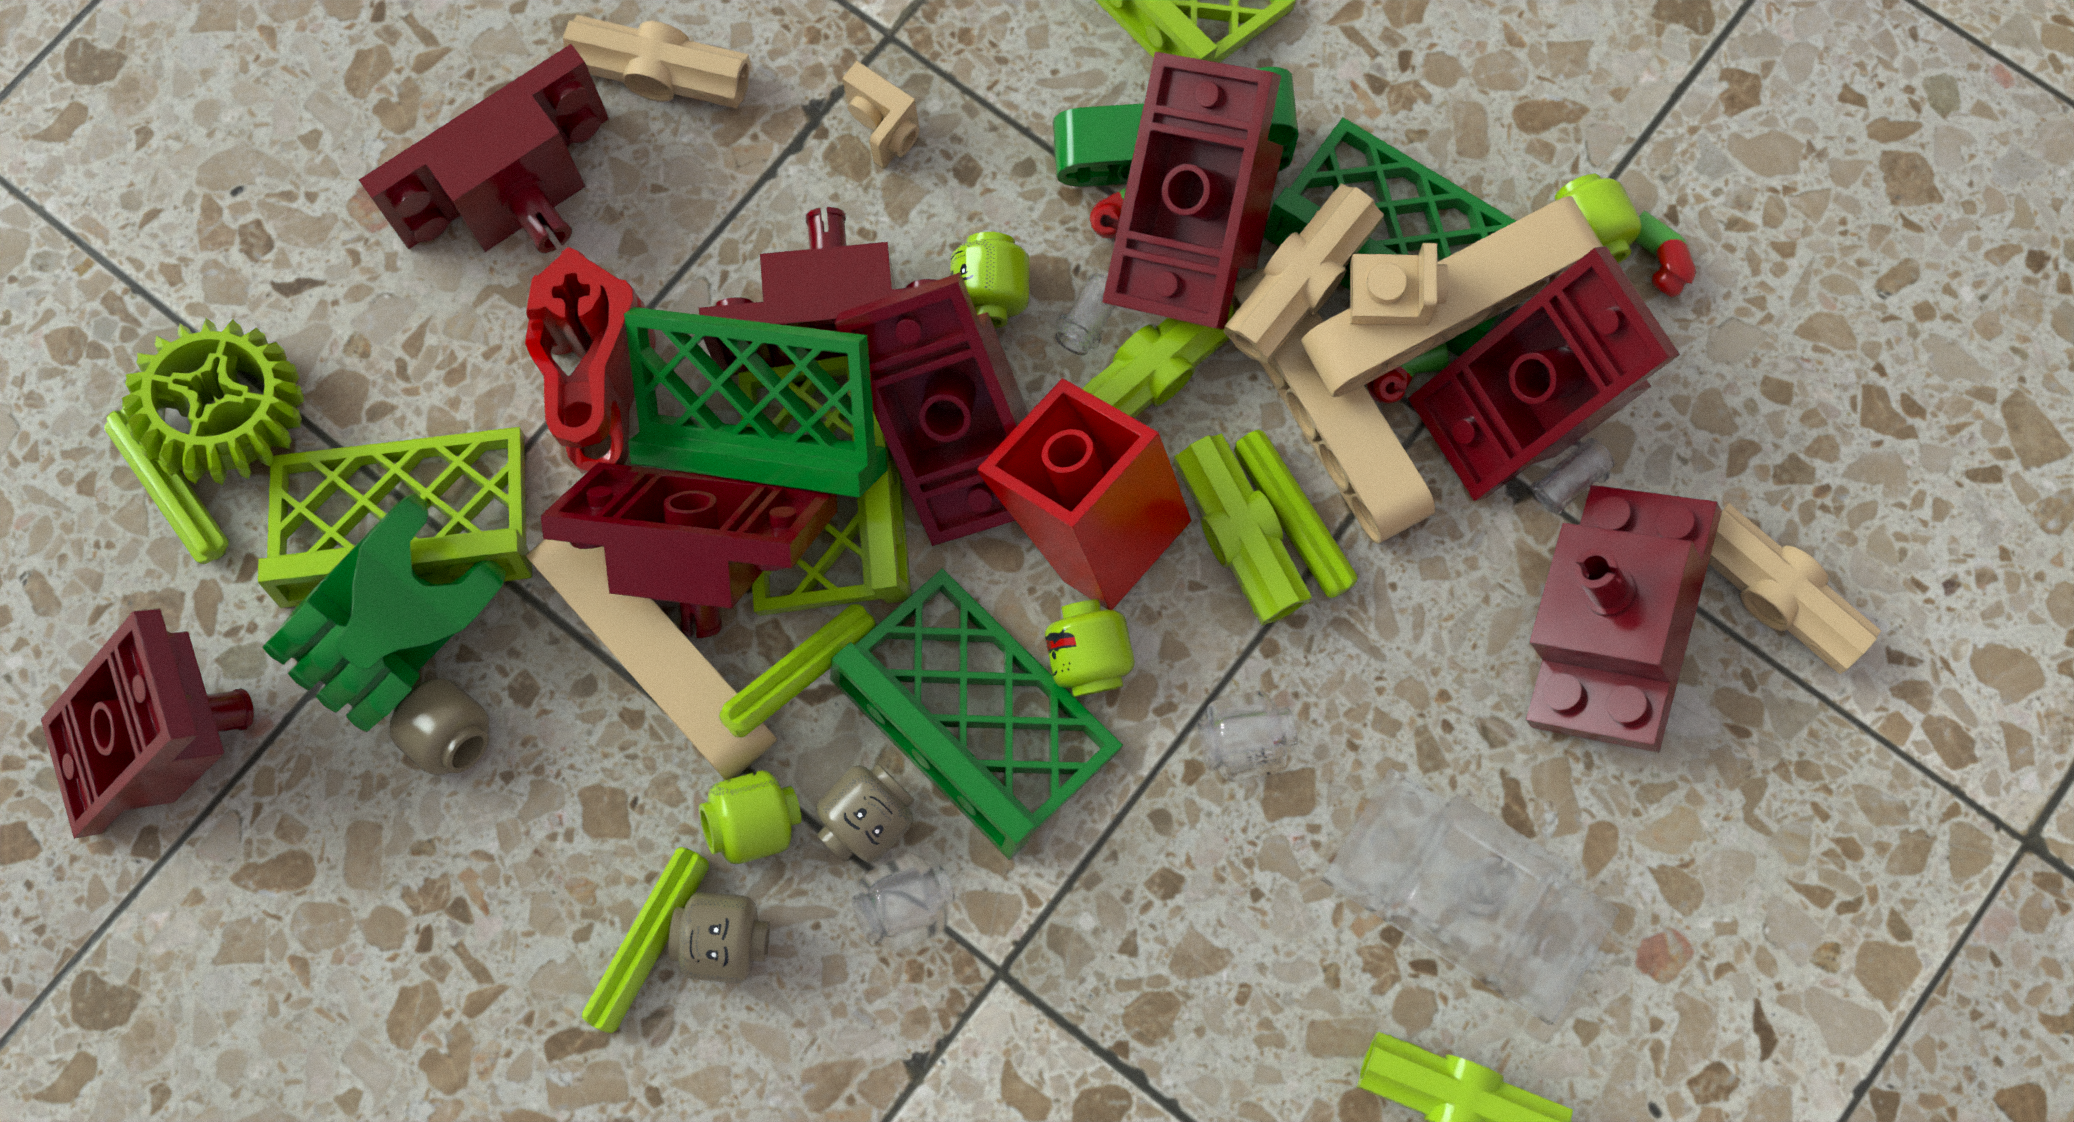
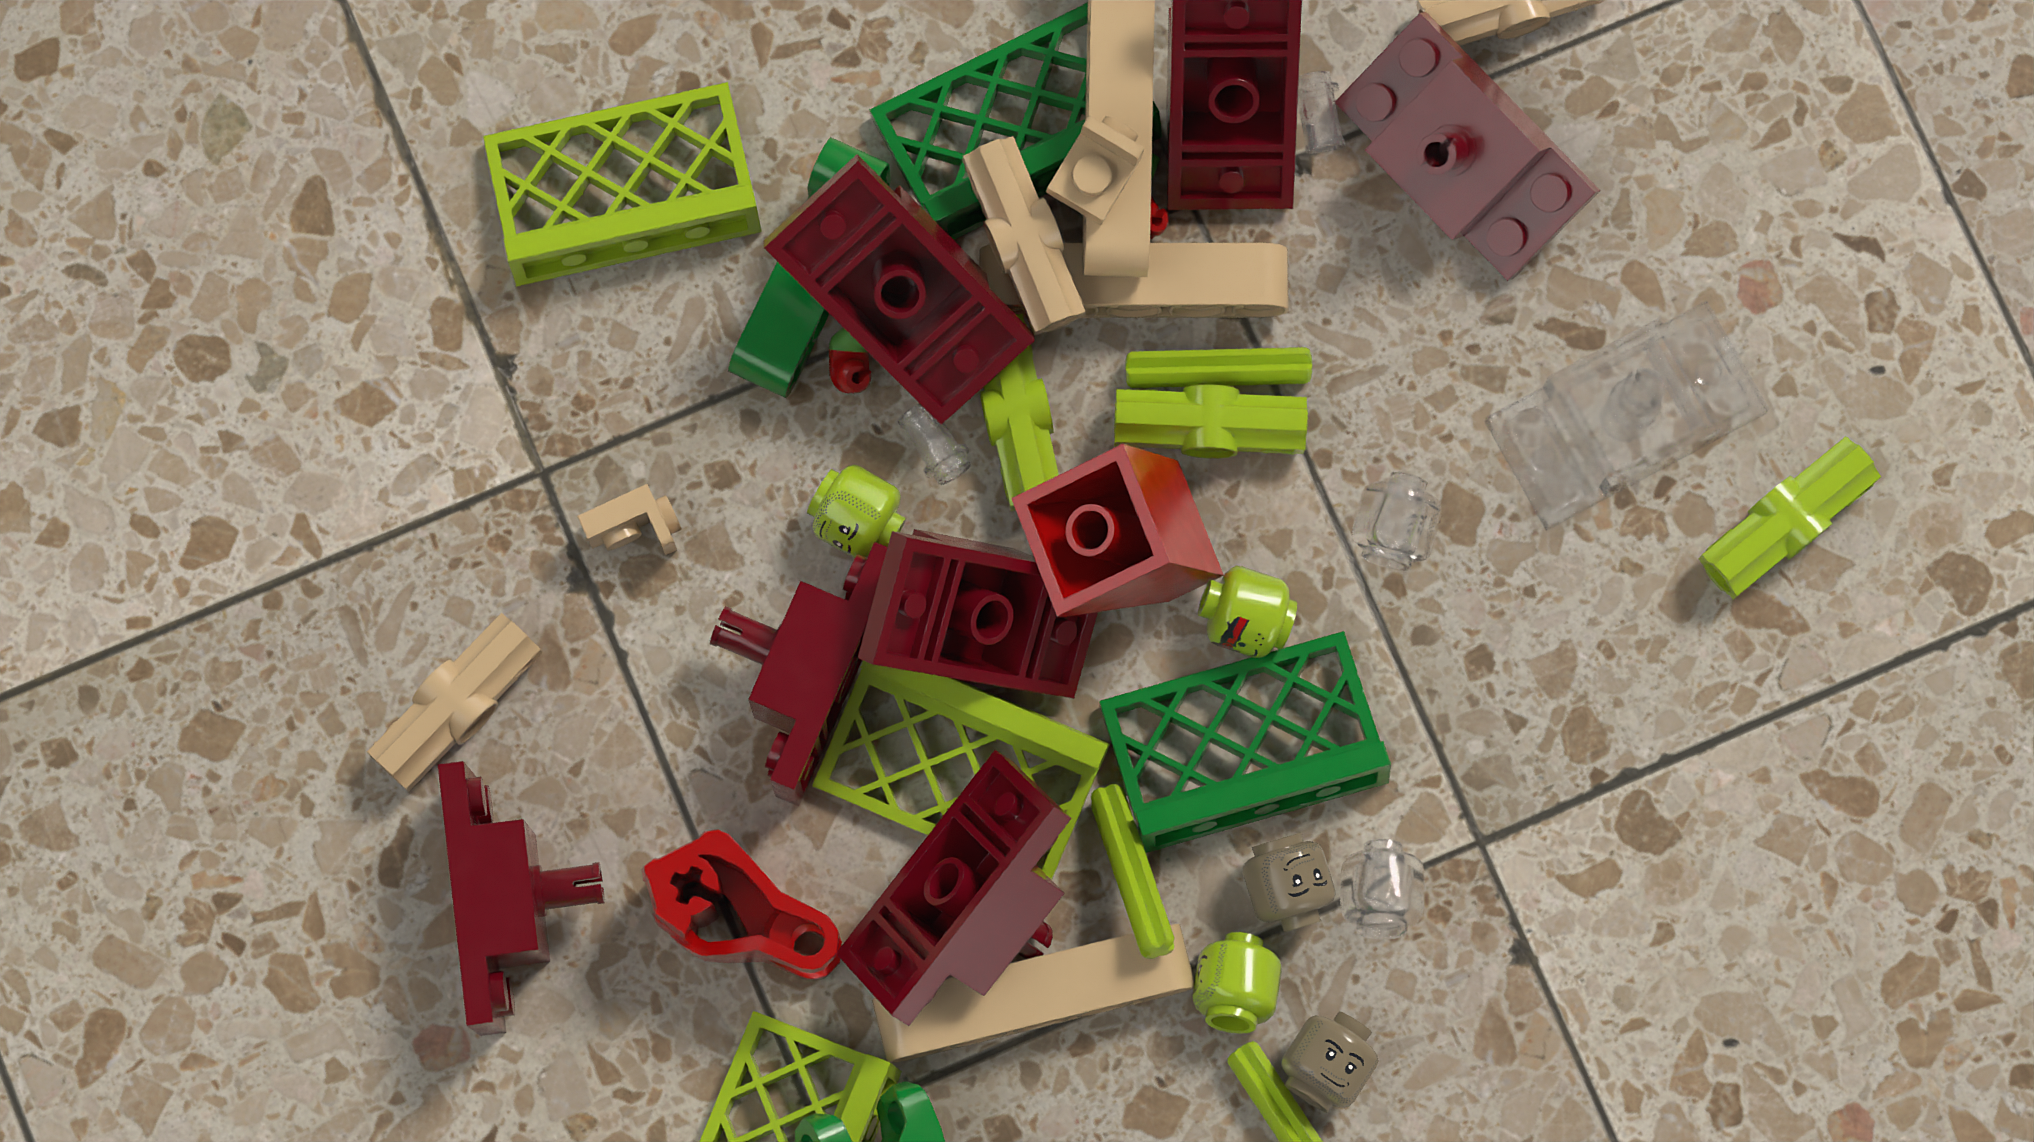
camera: 65 degrees left, 5 degrees up
green fence [624,307,887,498] -> none

